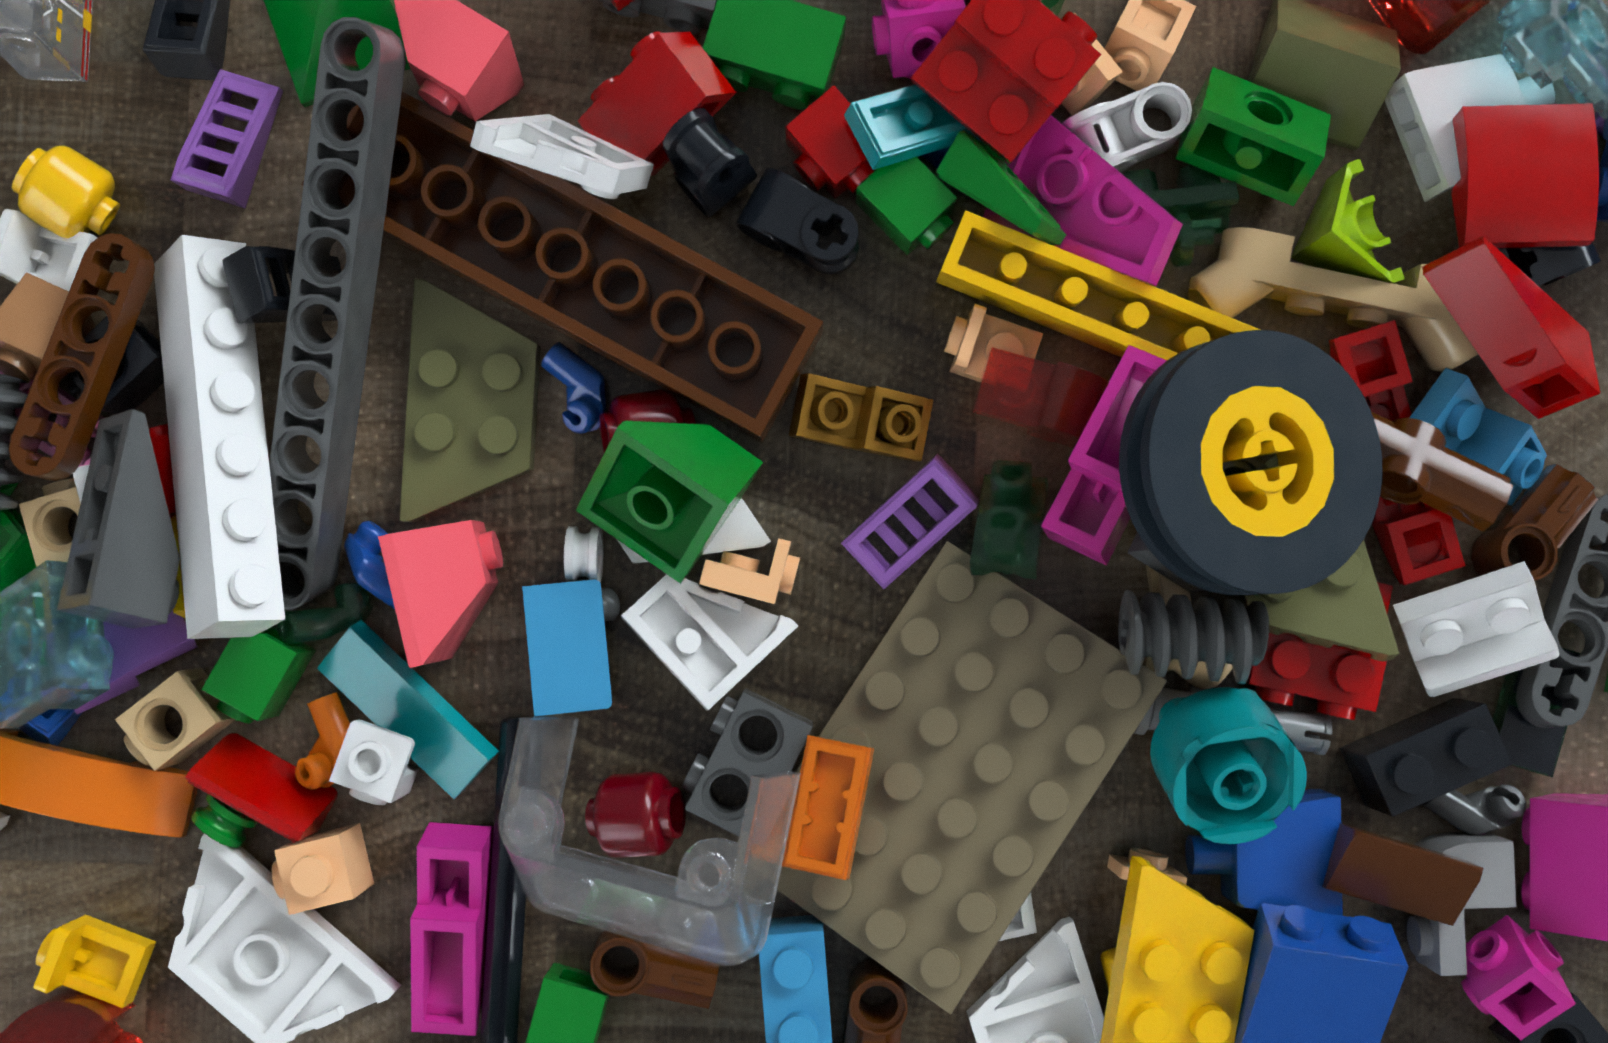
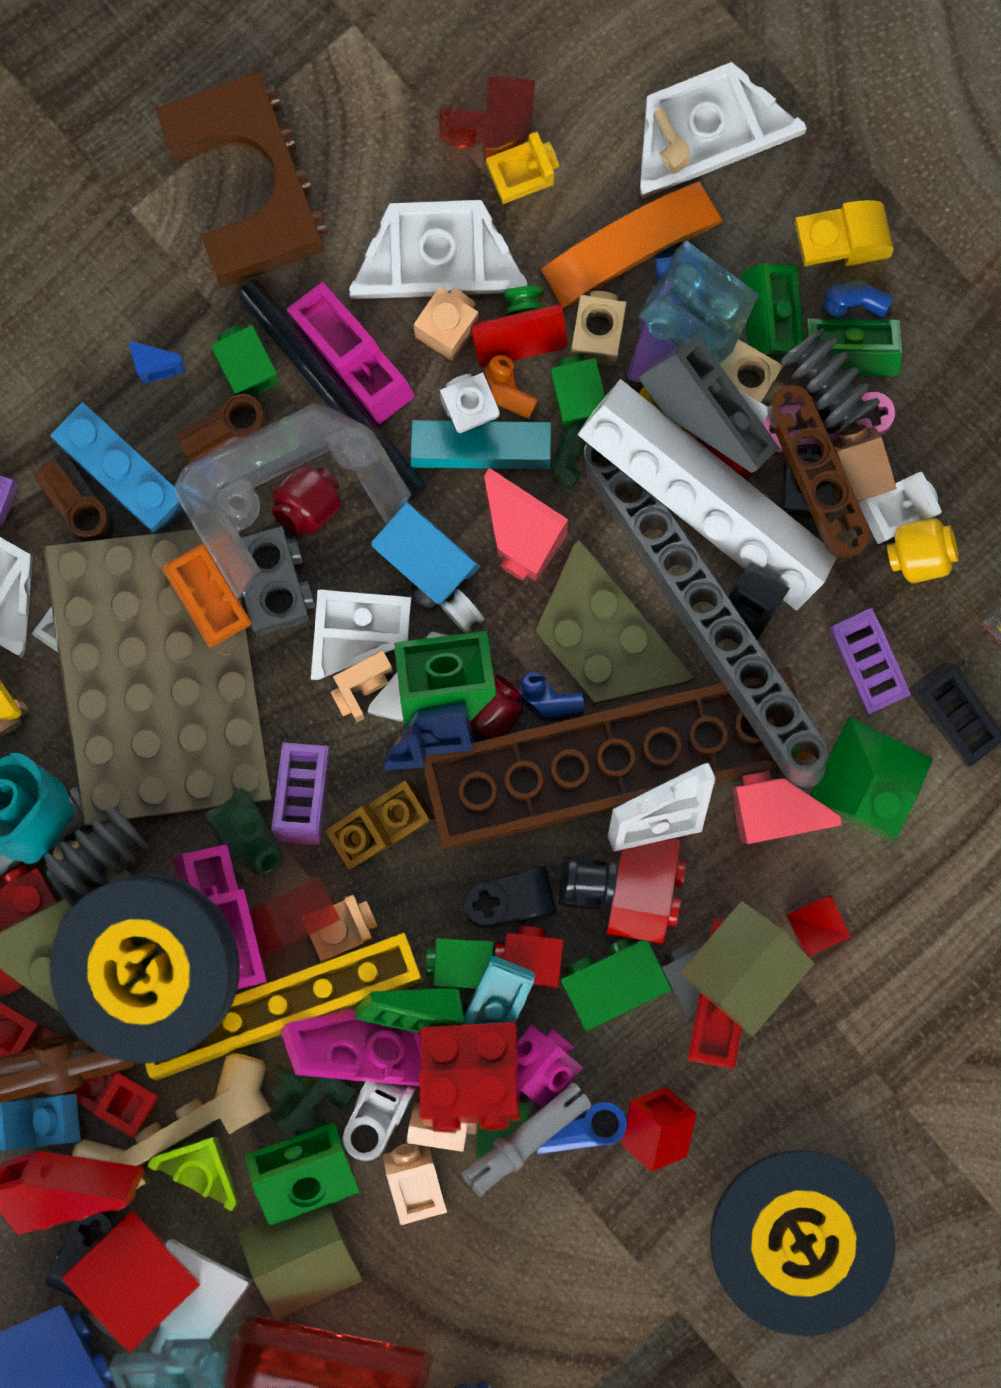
camera: 140 degrees right, 5 degrees down
blue arm [344,521,395,610] -> none
none -> dark blue slope [384,702,474,771]

